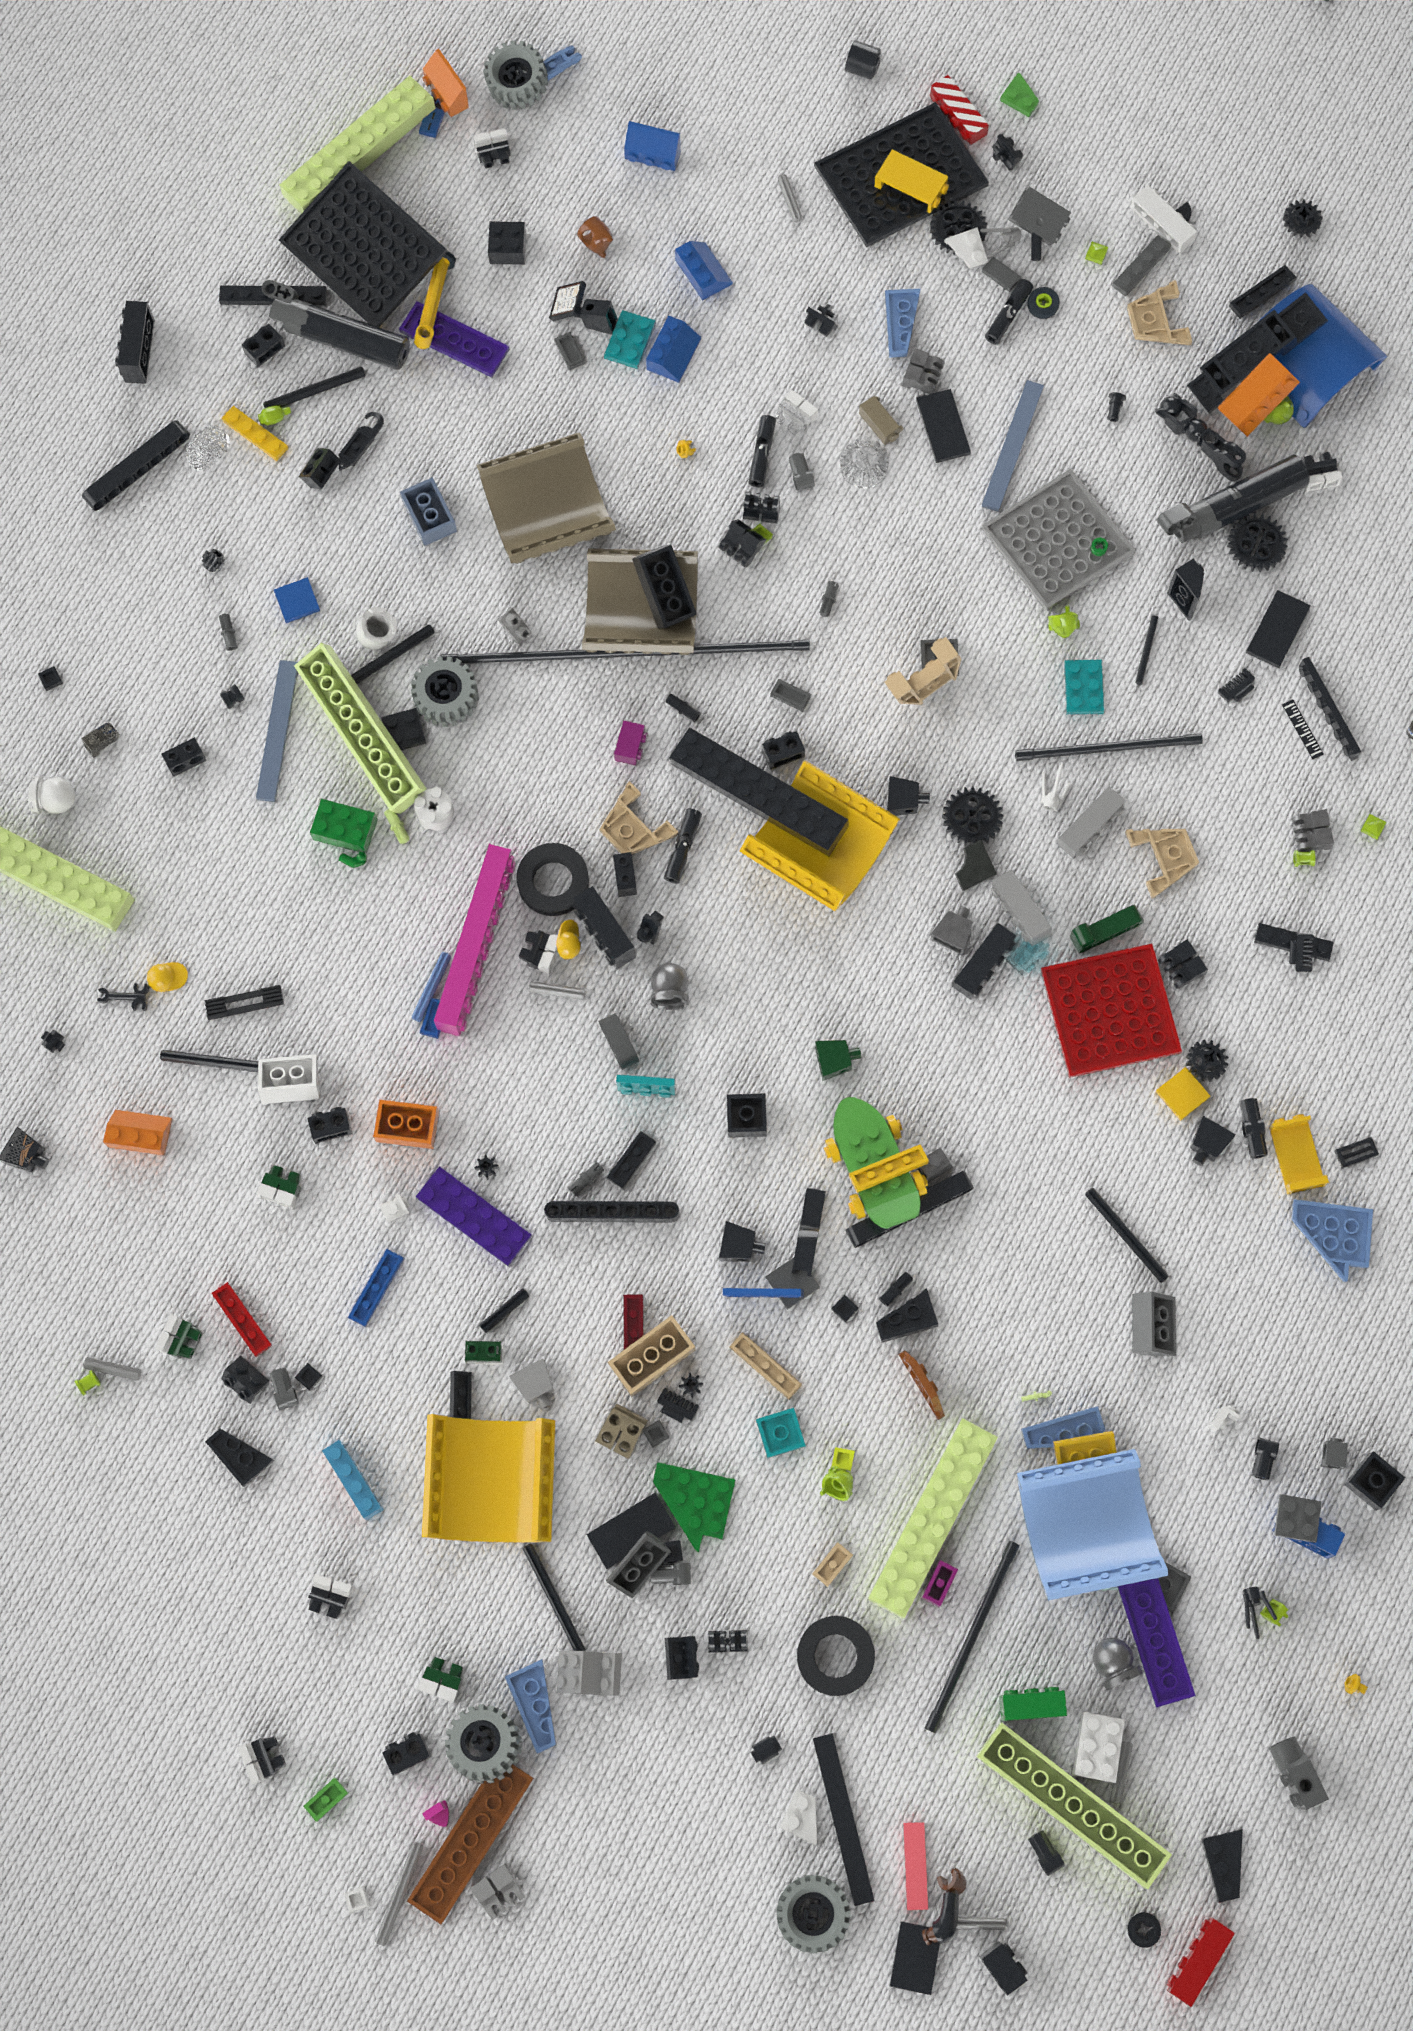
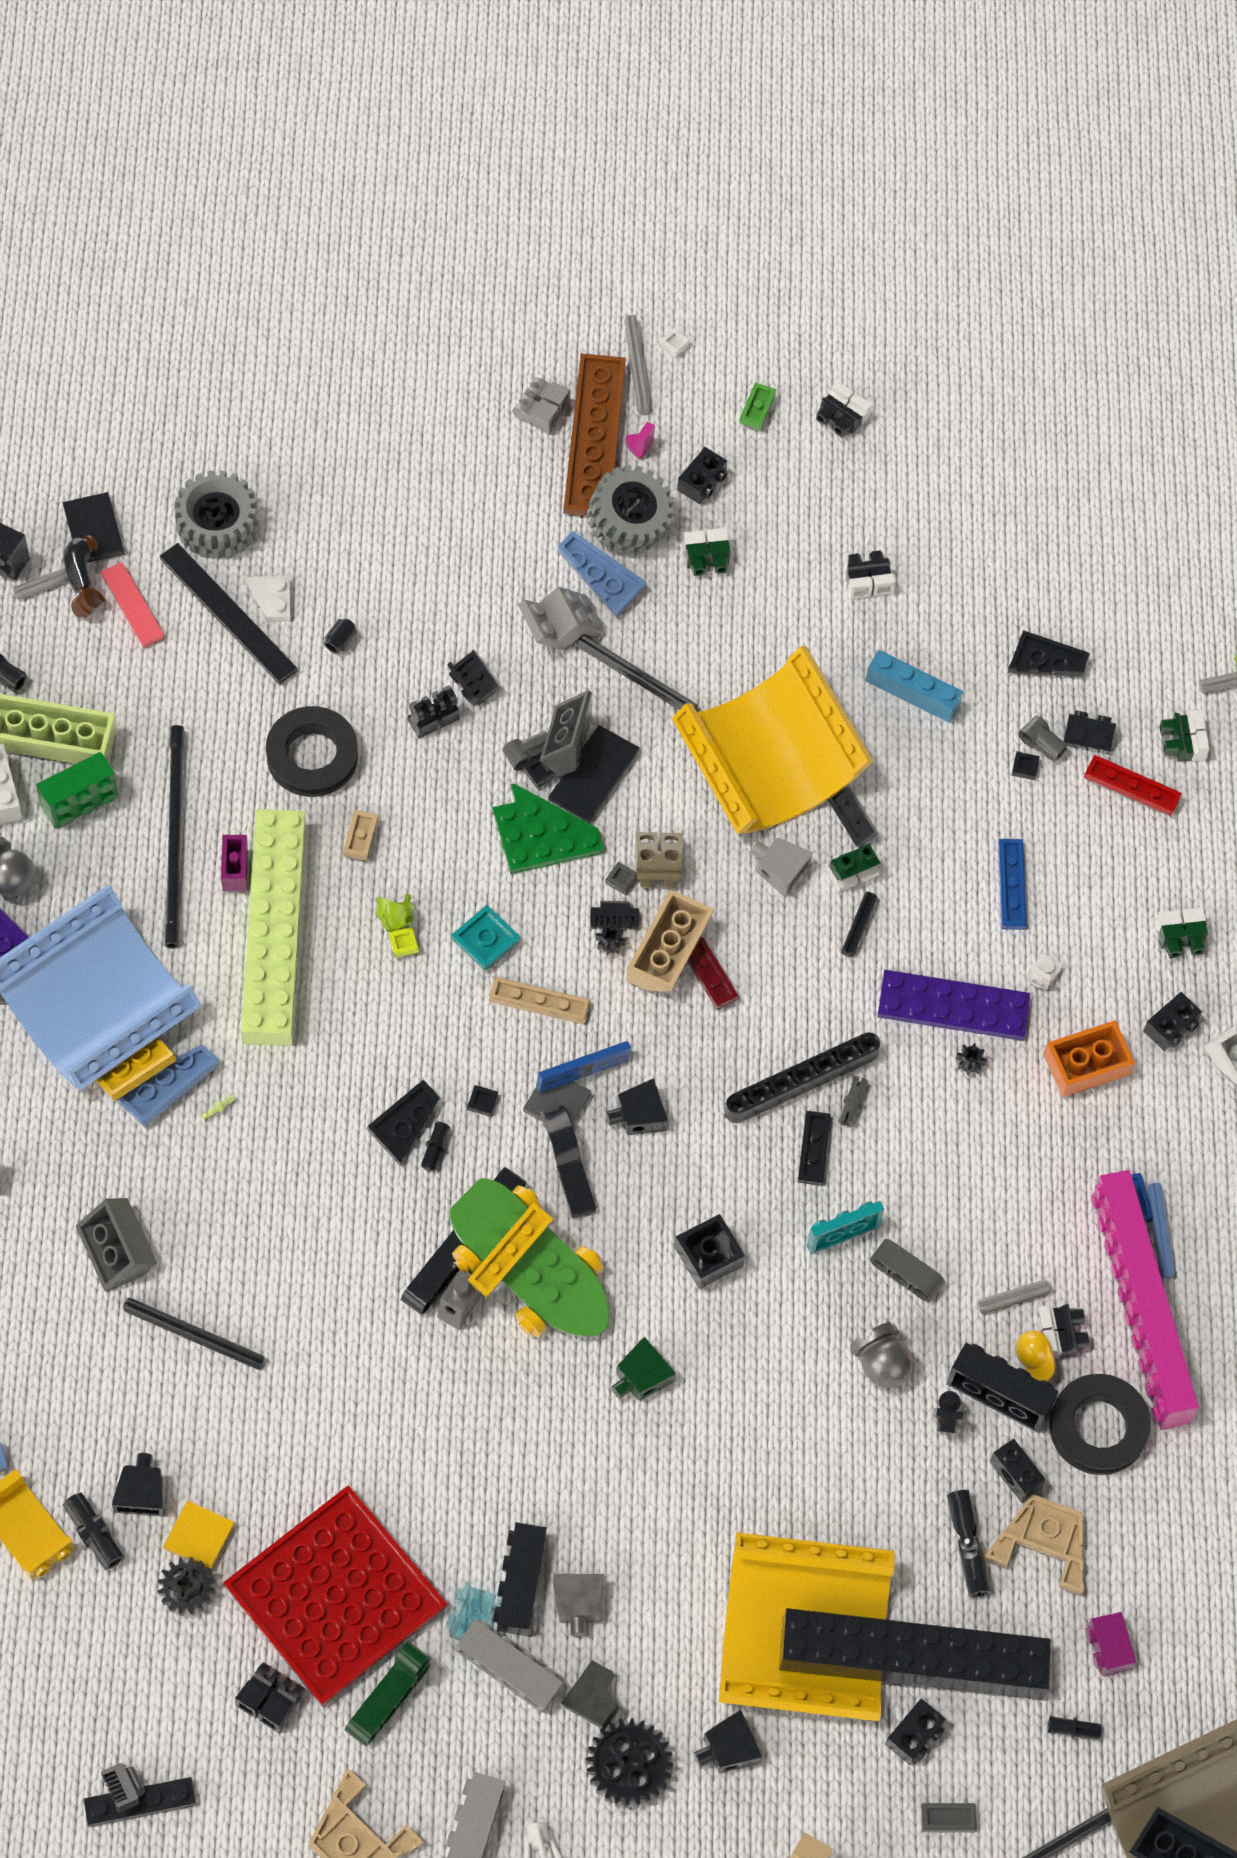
camera: 145 degrees right, 10 degrees down
dark orange wing [898,1350,945,1420] -> none

